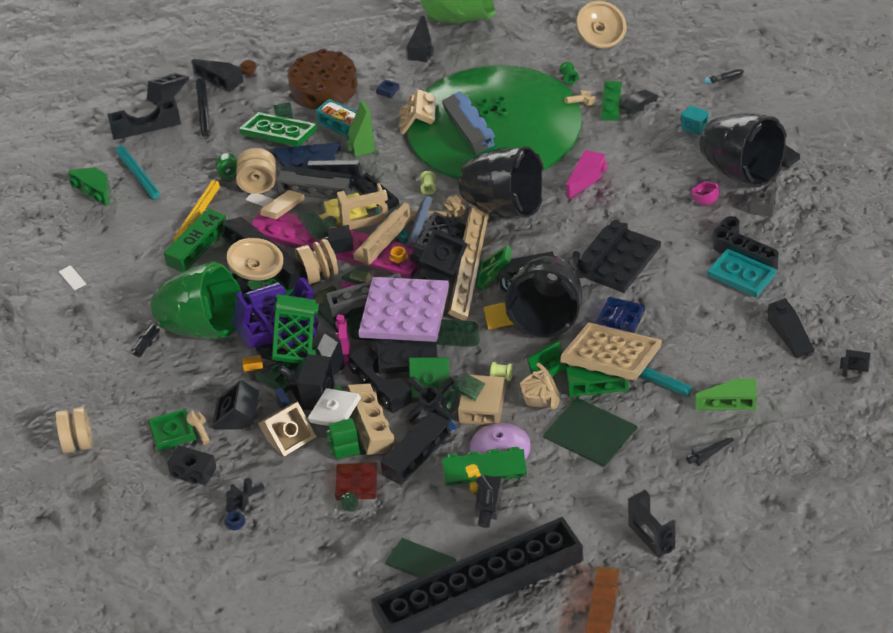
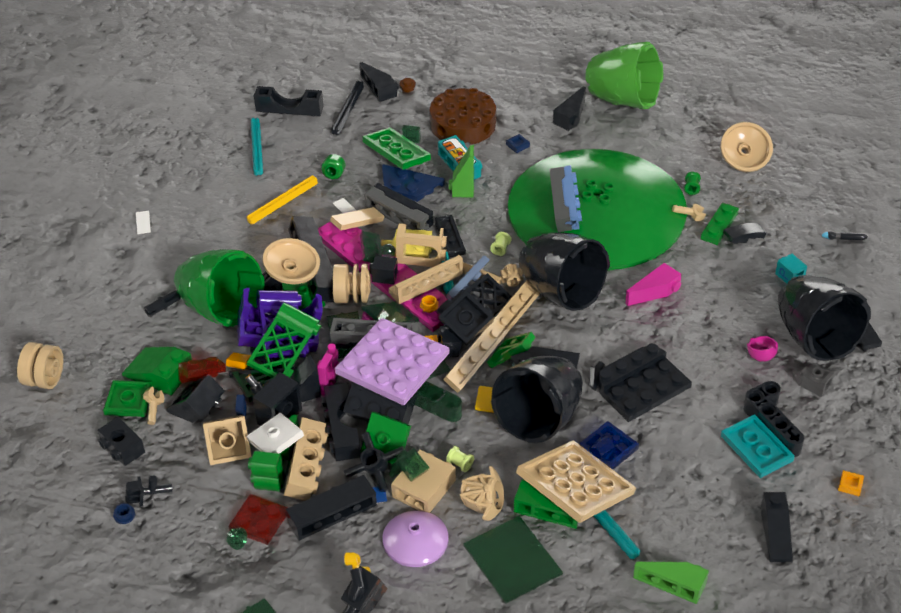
camera: 20 degrees right, 0 degrees up
green slope [68,167,110,206] -> none
black slope [146,73,189,106] -> none
green brick [163,209,227,272] -> none
tan wheel [236,148,276,194] -> none
black plate [307,160,363,179] -> none
tan bracket [399,89,436,135] -> none
green brick [442,447,527,486] -> none
green bracket [527,341,570,378] -> none
black bracket [840,349,871,377] -> none
none -> green slope [122,347,194,396]
none -> clear red bracket [179,357,226,383]
none -> light orange tile [838,470,864,496]

